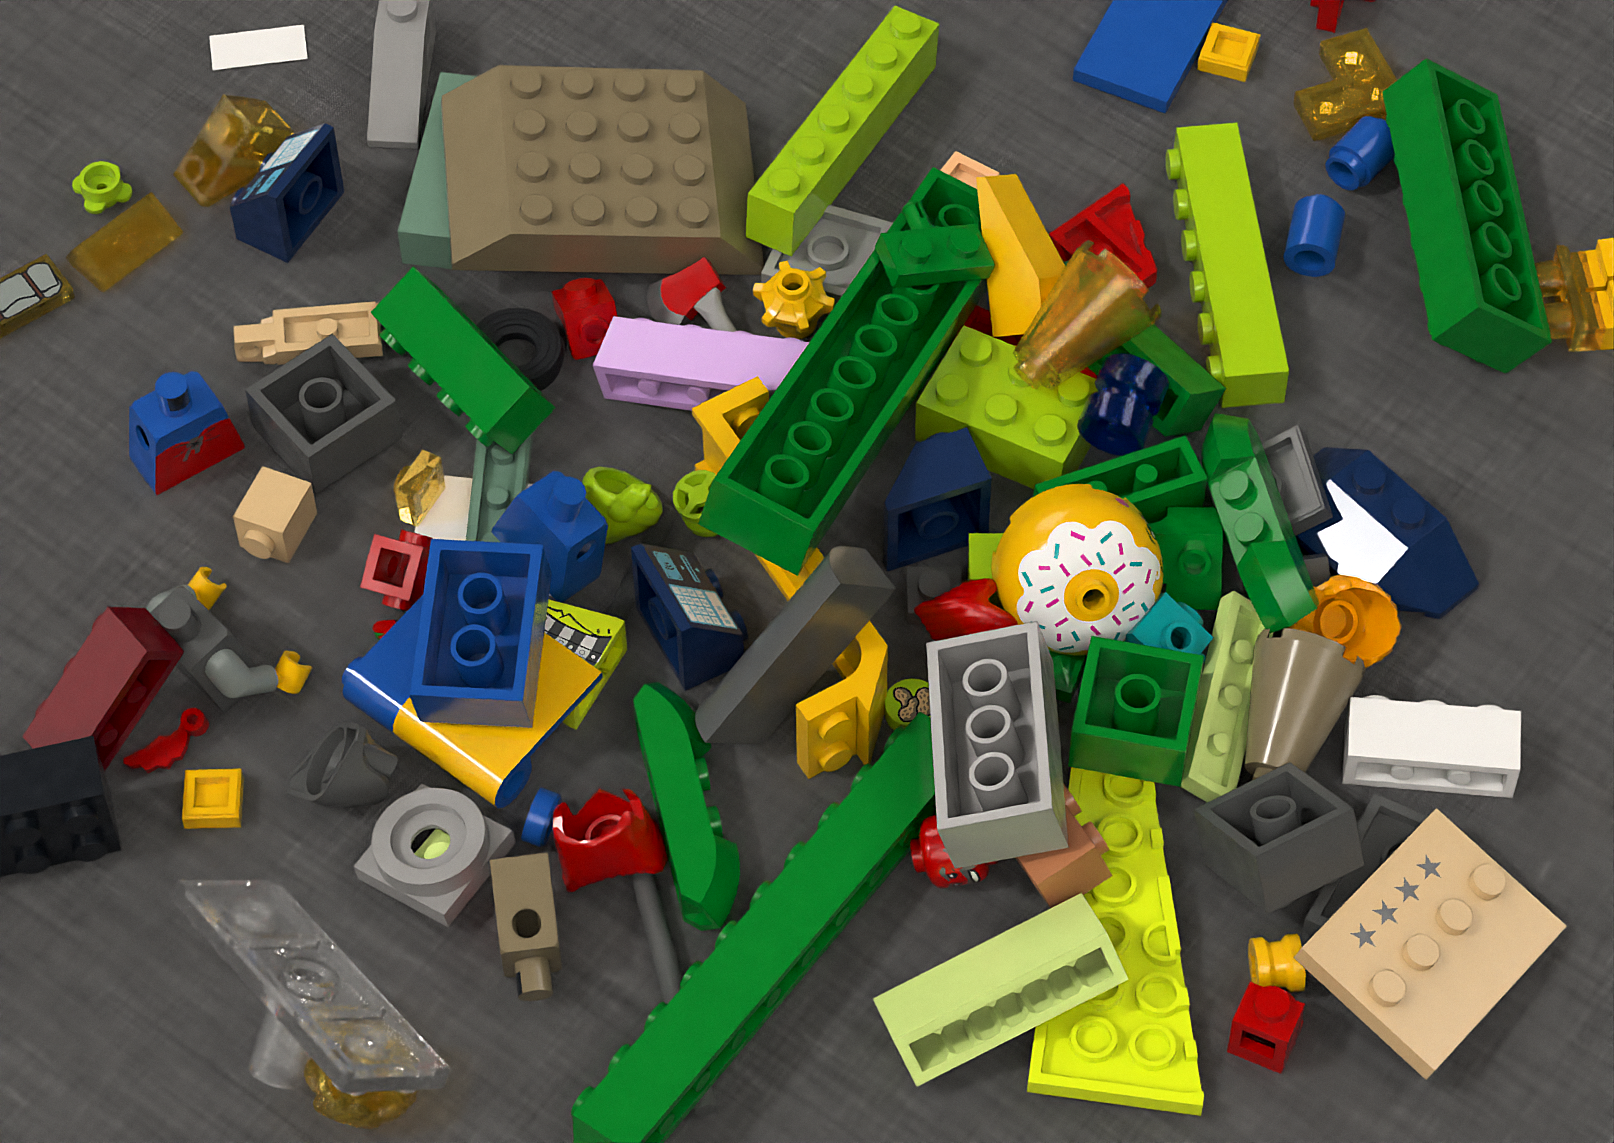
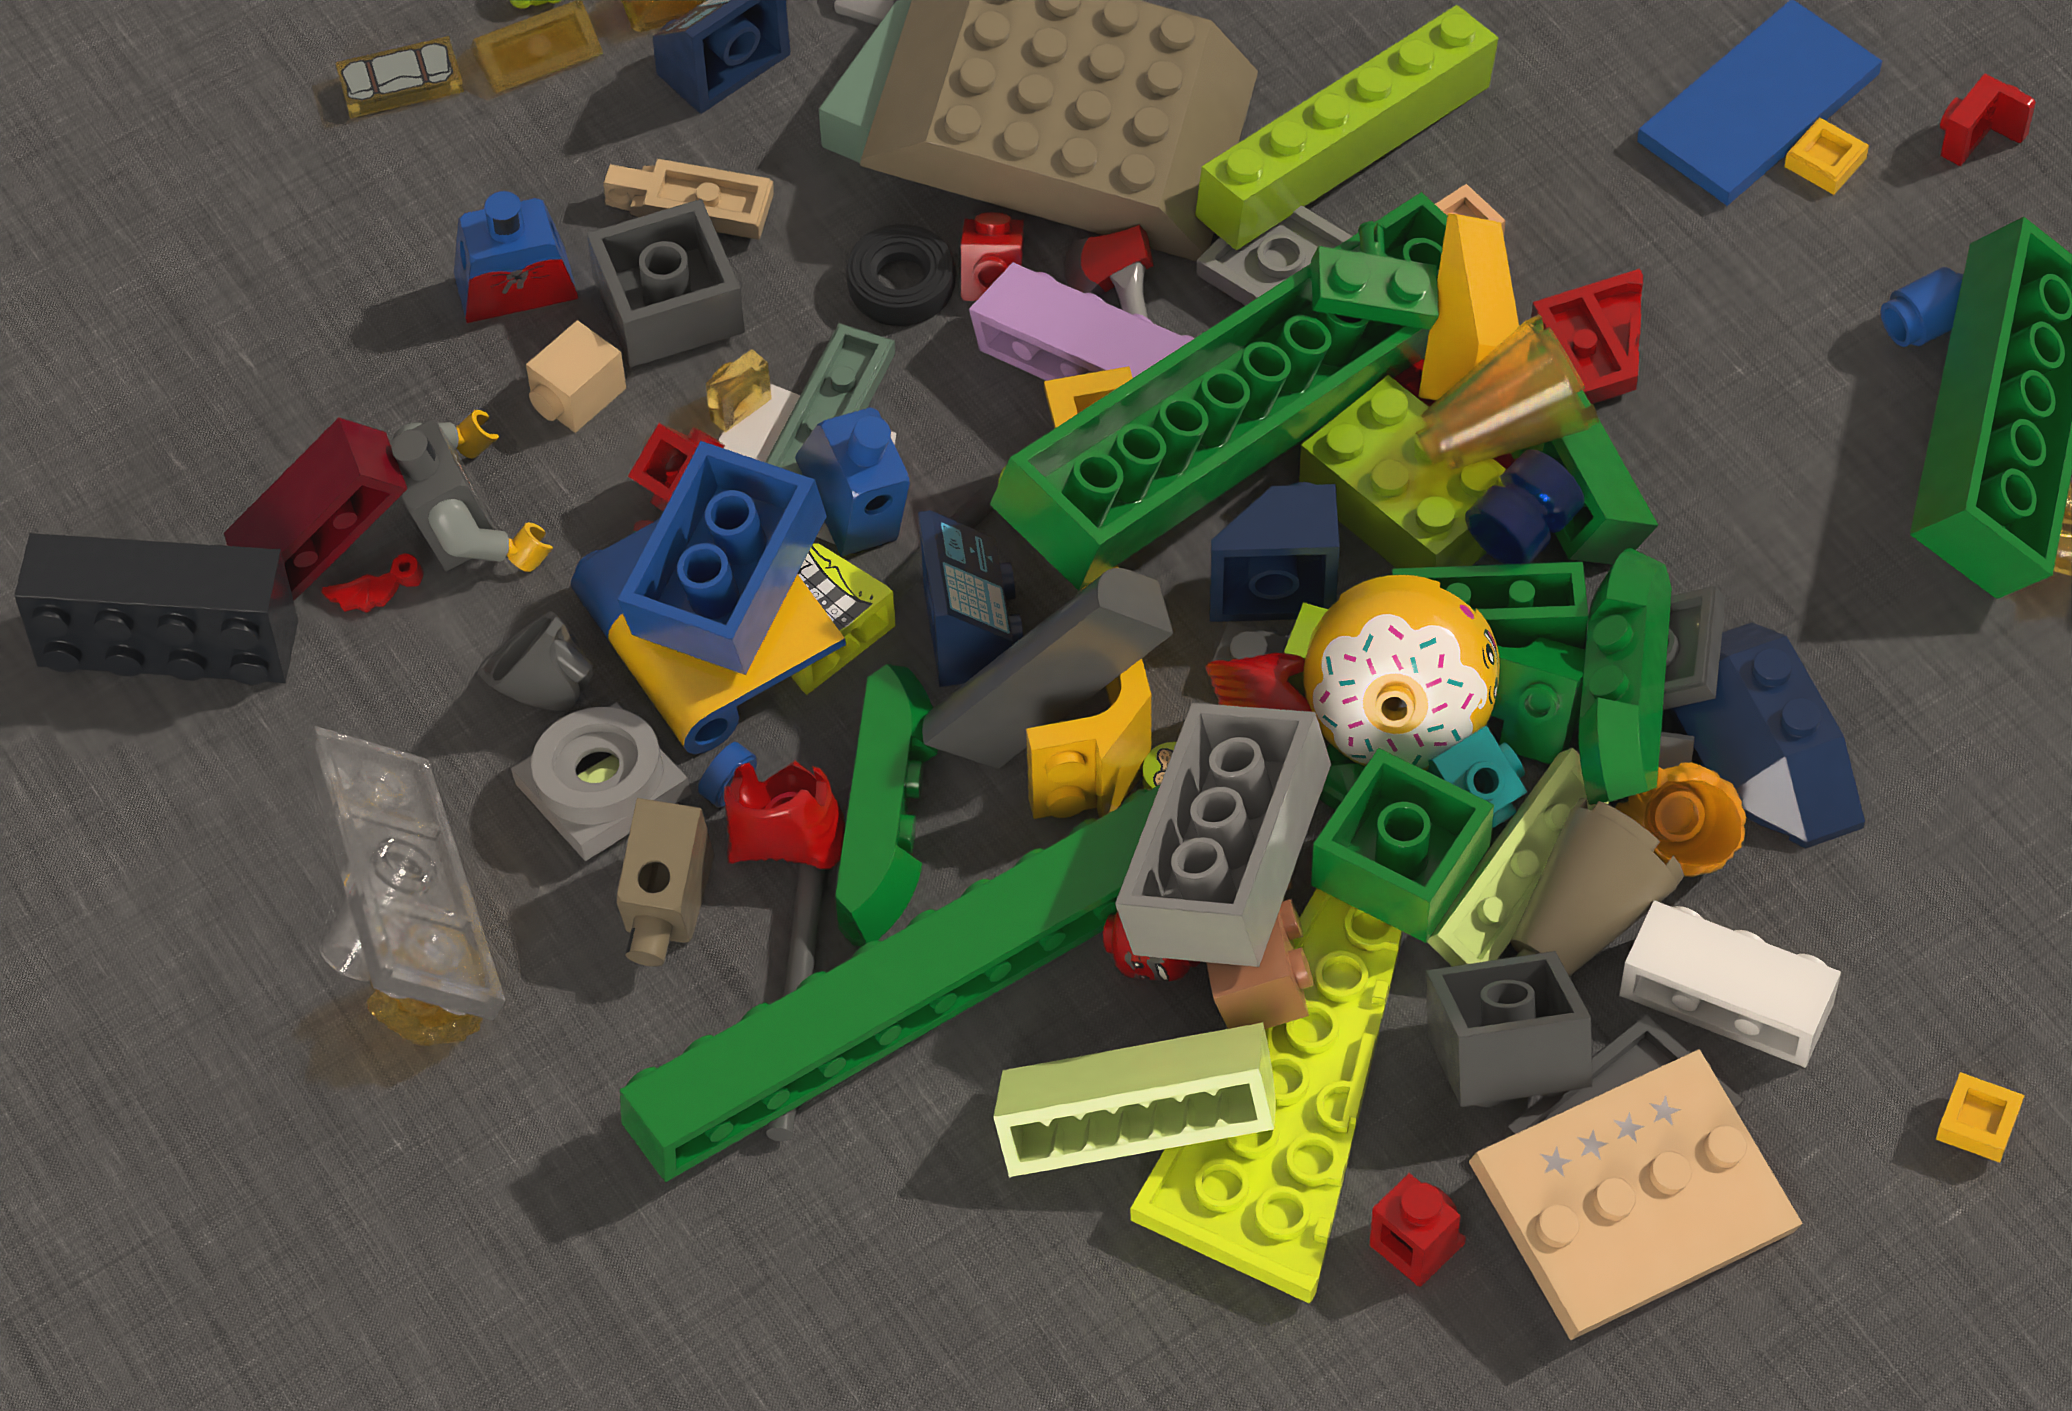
camera: 20 degrees right, 0 degrees up
yellow tile [182,768,244,829] -> none
green brick [370,266,556,454] -> none
lime hat [582,466,663,544] -> none
yellow rock [753,260,835,339] -> none
lime brick [1166,122,1289,408] -> none
yellow wheel [1248,933,1306,993] -> none
blue brick [1283,194,1345,277] -> none
clear yellow plate [1293,28,1397,141] -> none

